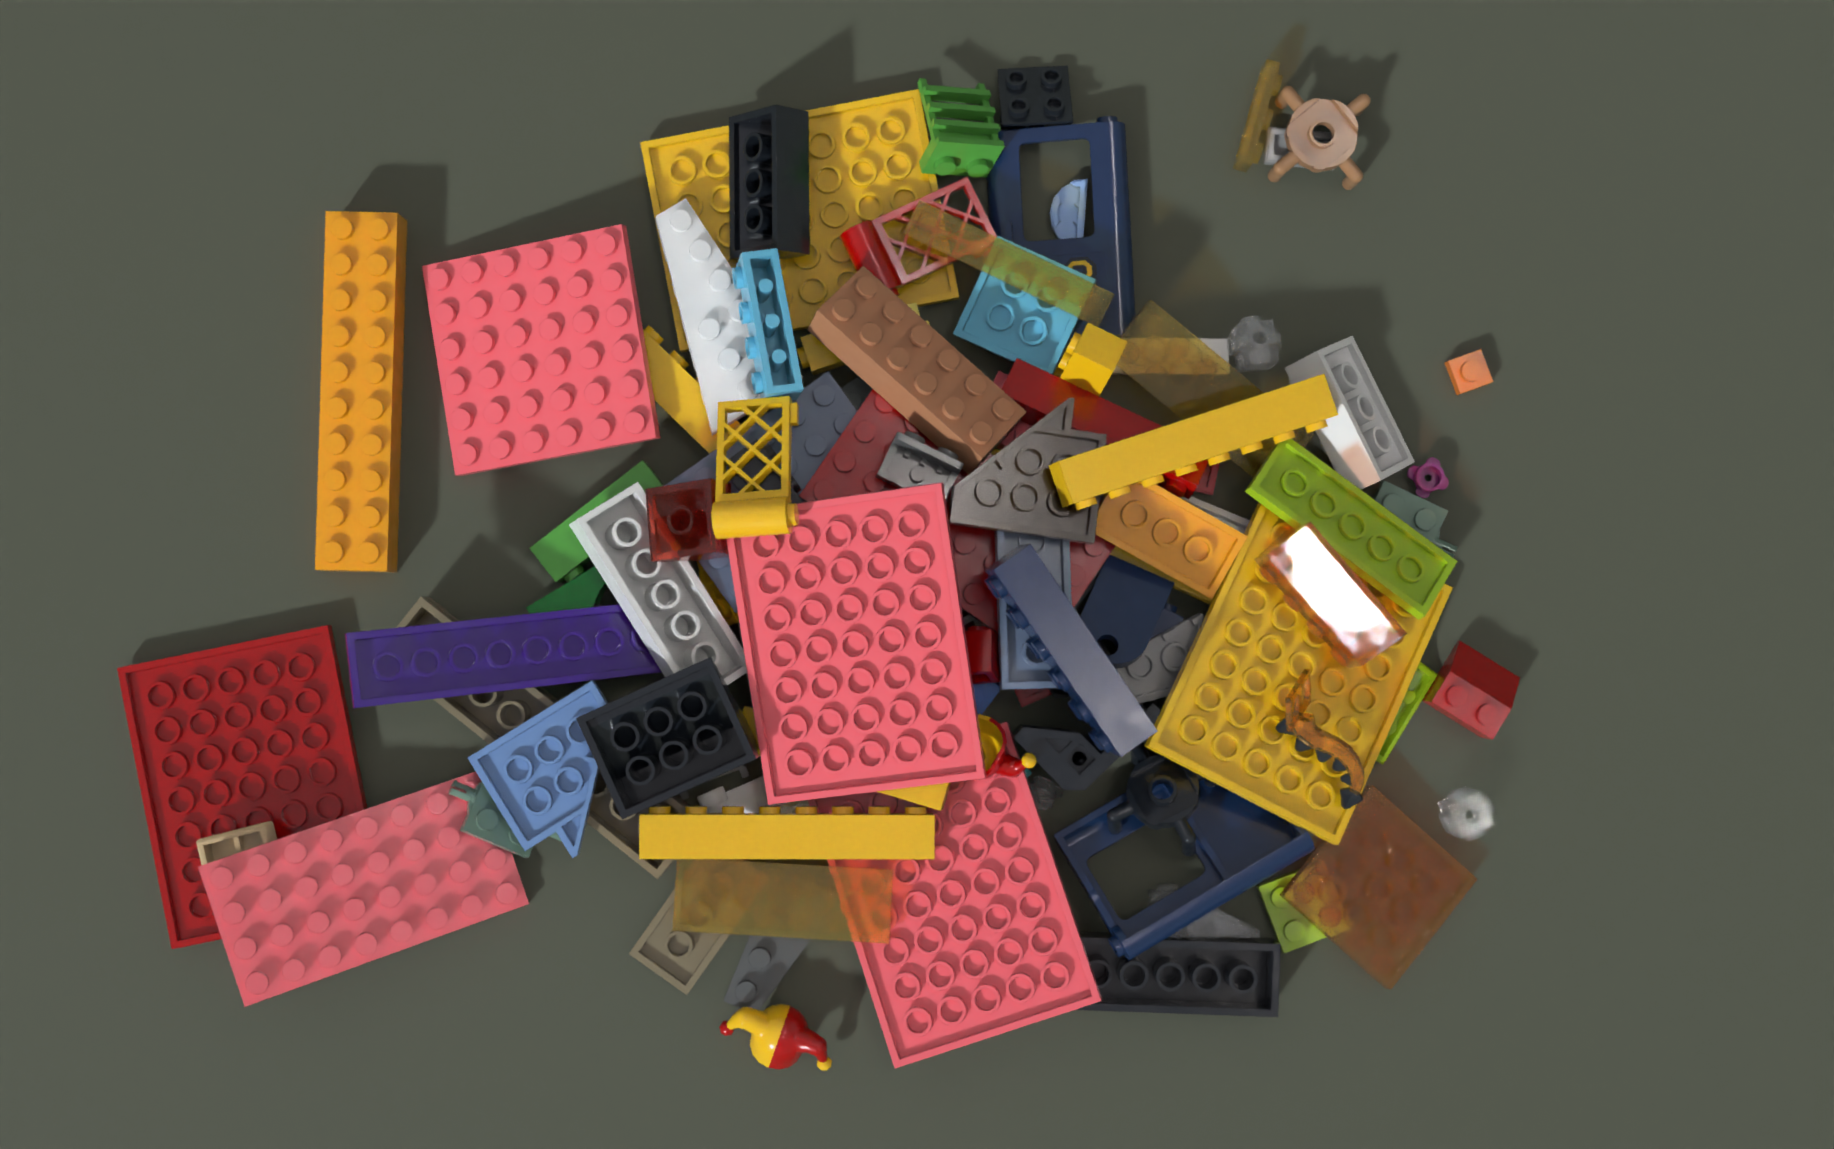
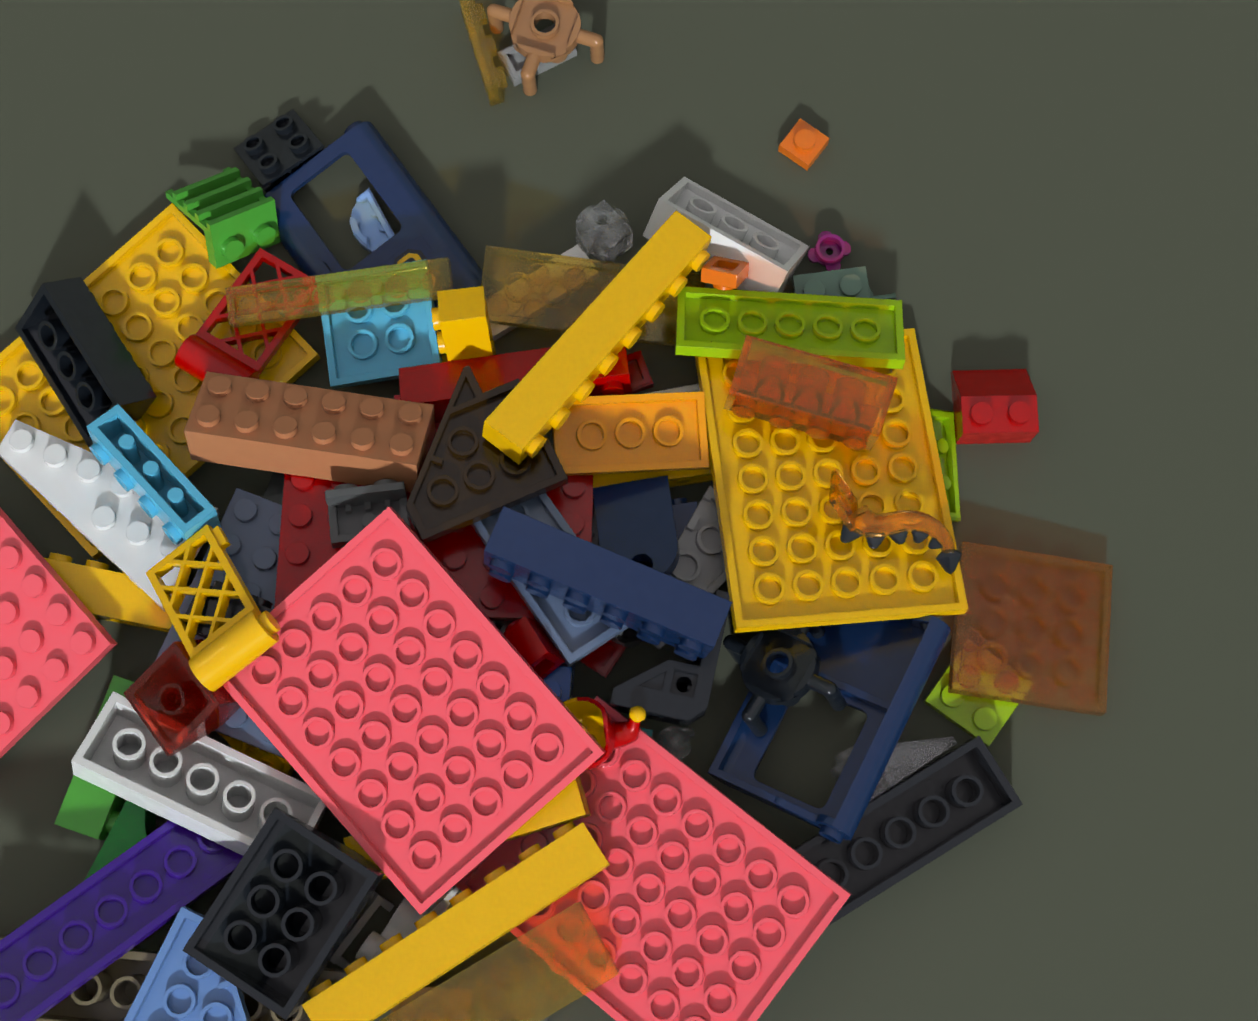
camera: 25 degrees left, 10 degrees down
yellow brick [797,334,846,375] -> none
clear brick [1437,786,1495,841] -> none
none -> orange plate [700,256,749,290]

